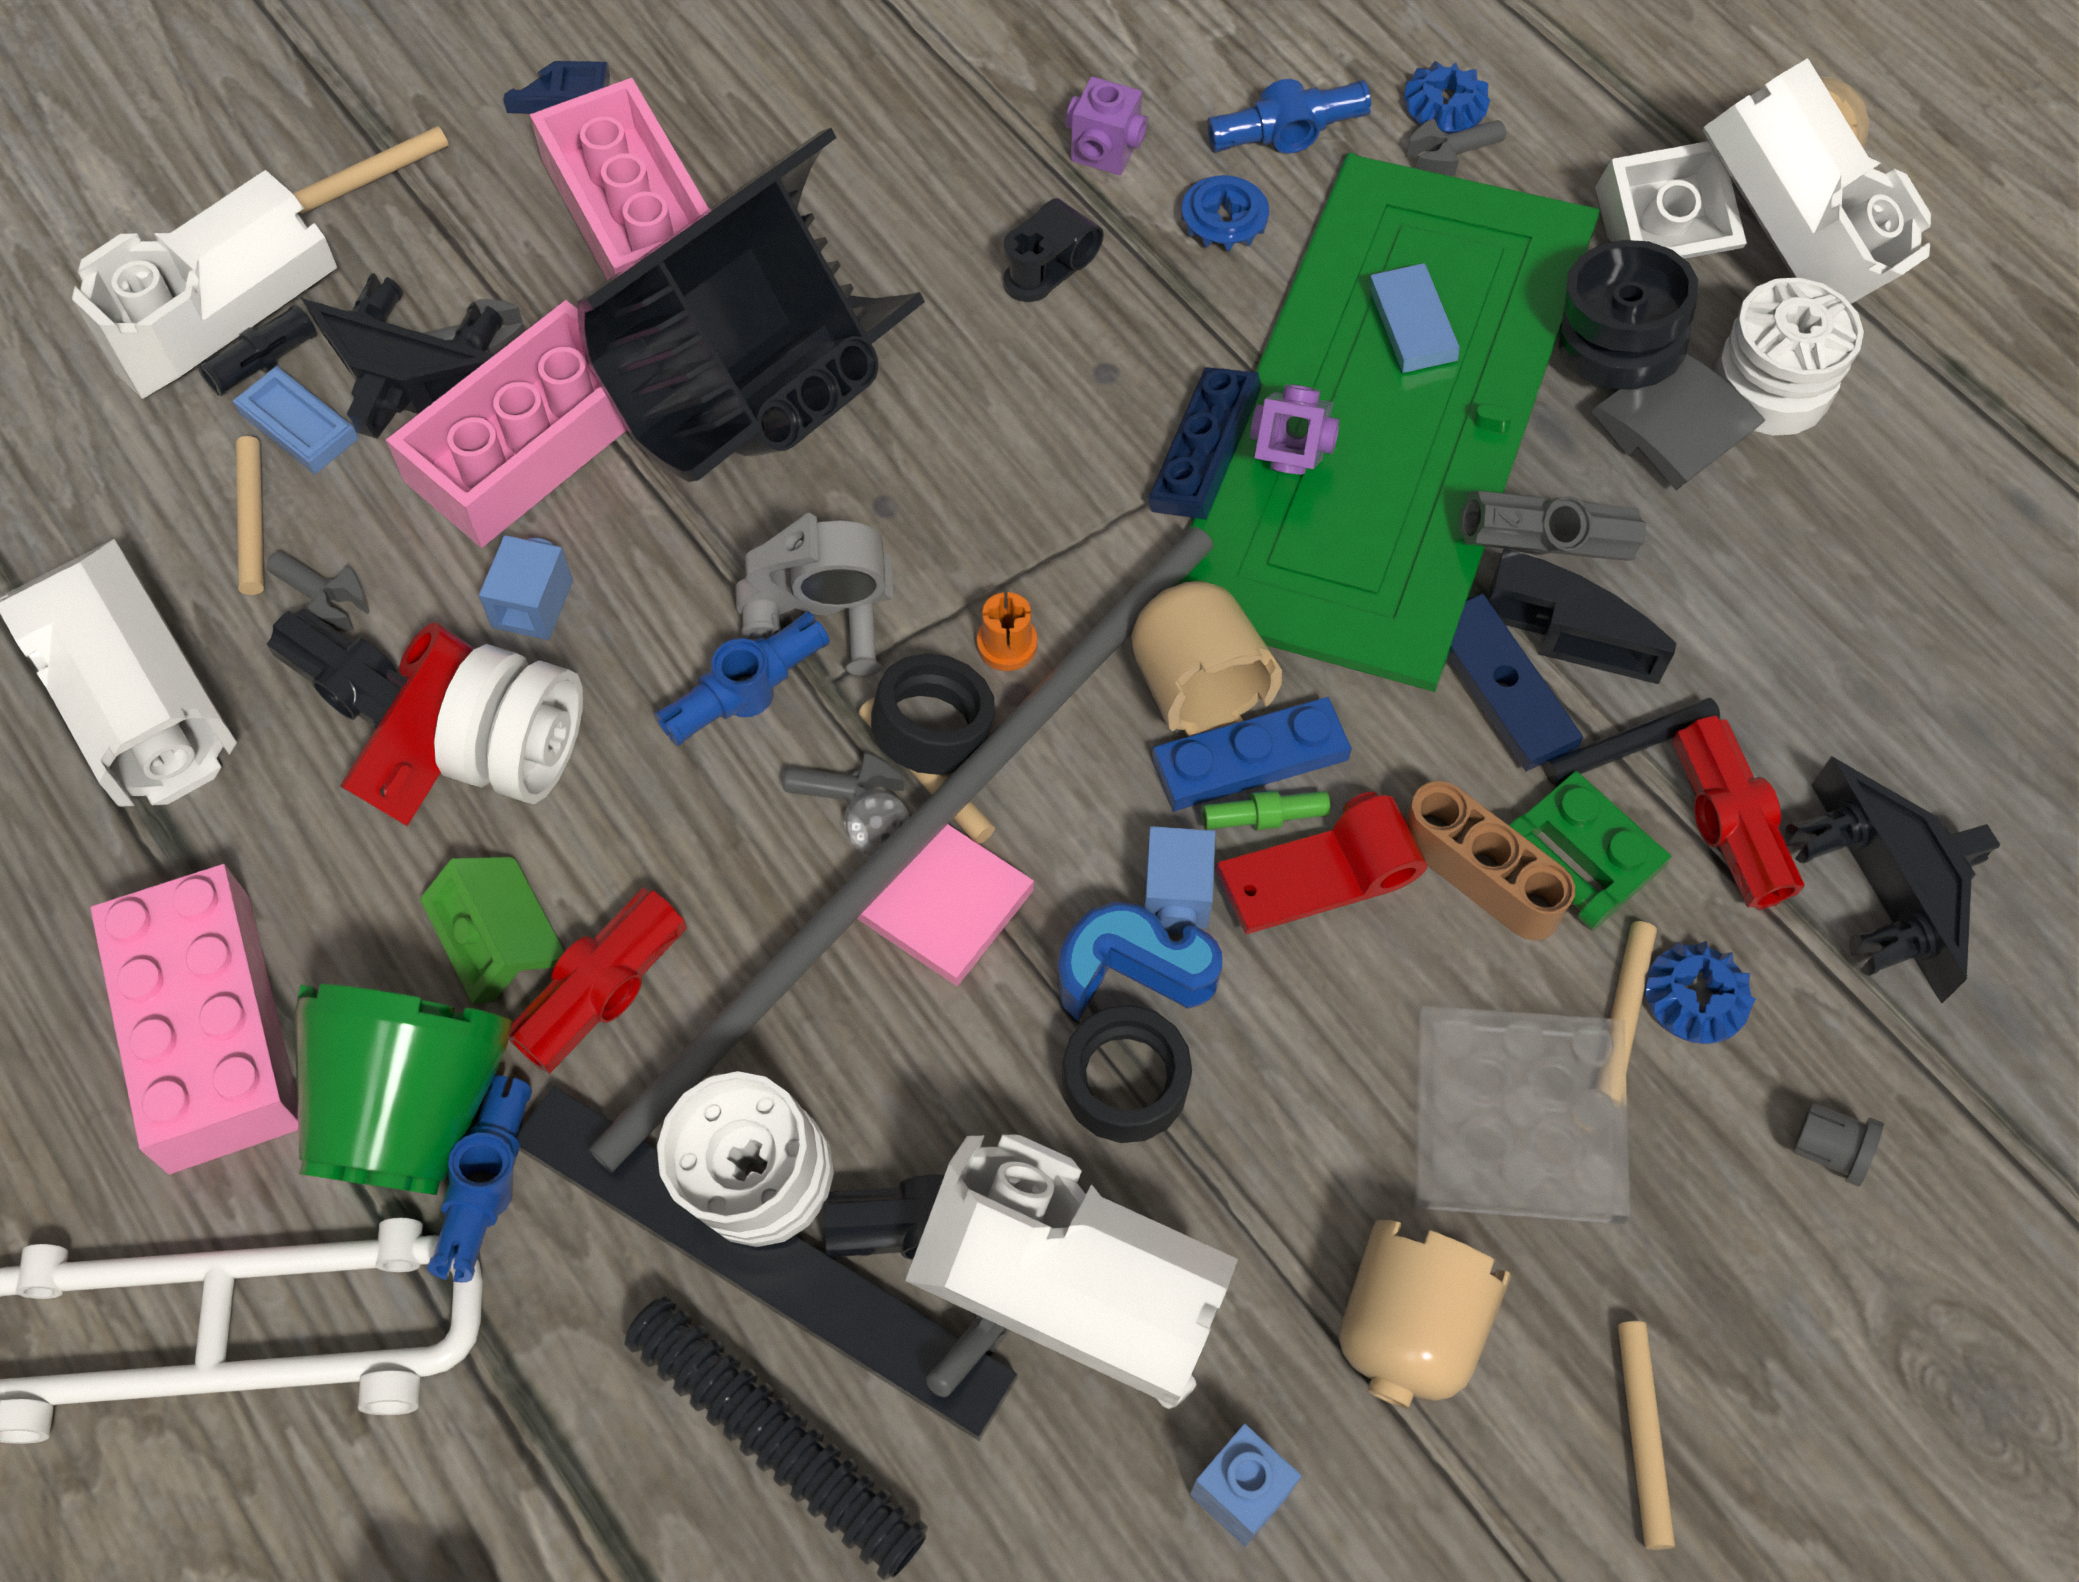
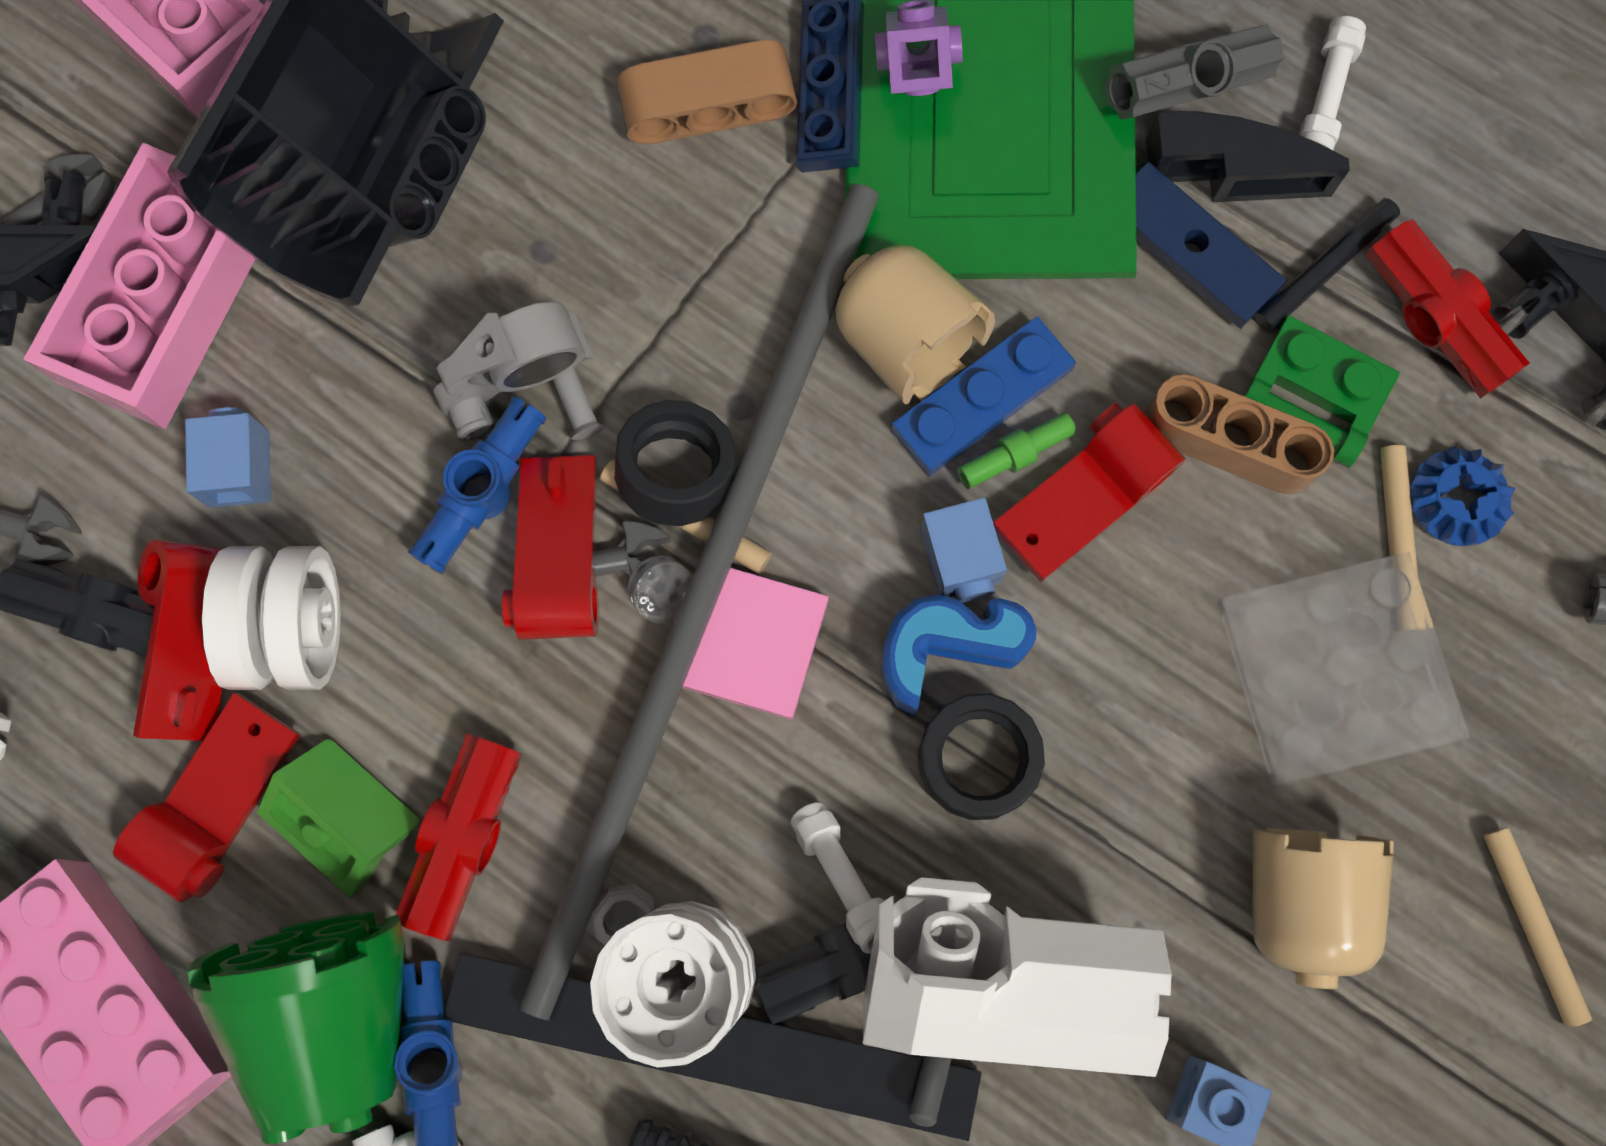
camera: 15 degrees left, 15 degrees up
orange bush [977,592,1038,671] -> none
none -> red door [113,693,301,902]
none -> red door [502,455,599,640]
none -> medium nougat beam [617,40,797,145]
none -> white bar [791,803,884,954]
none -> white bar [1298,16,1366,151]

